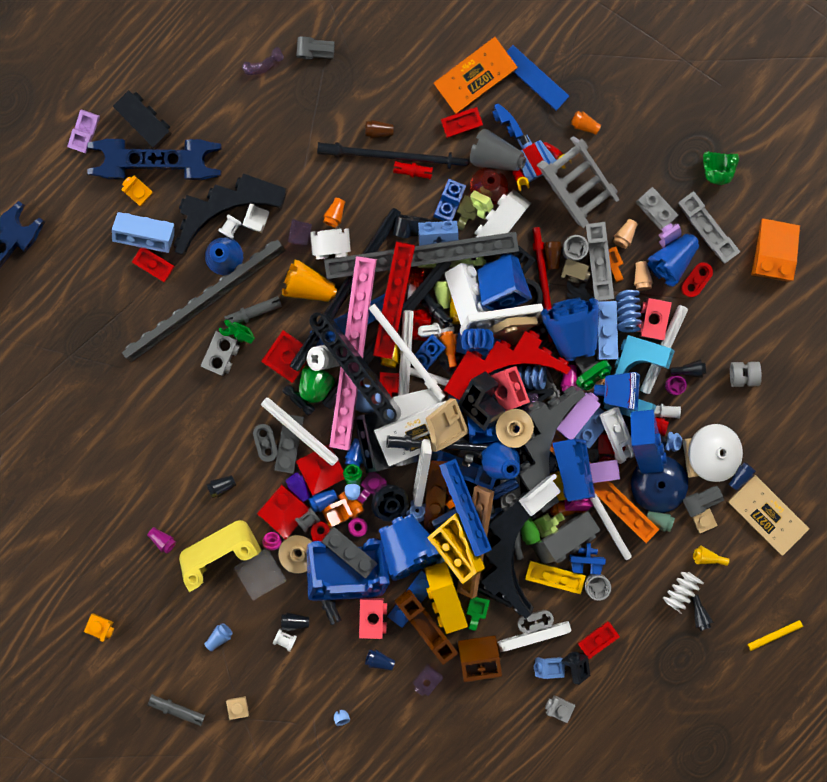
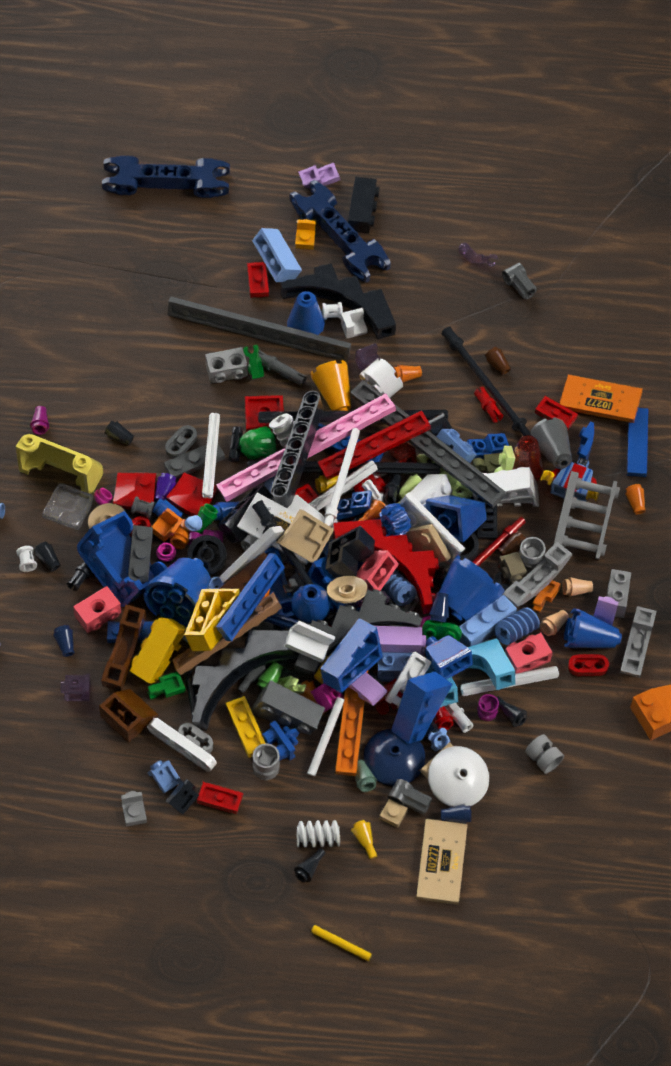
camera: 55 degrees right, 30 degrees down
none -> dark blue cone [429,592,449,622]

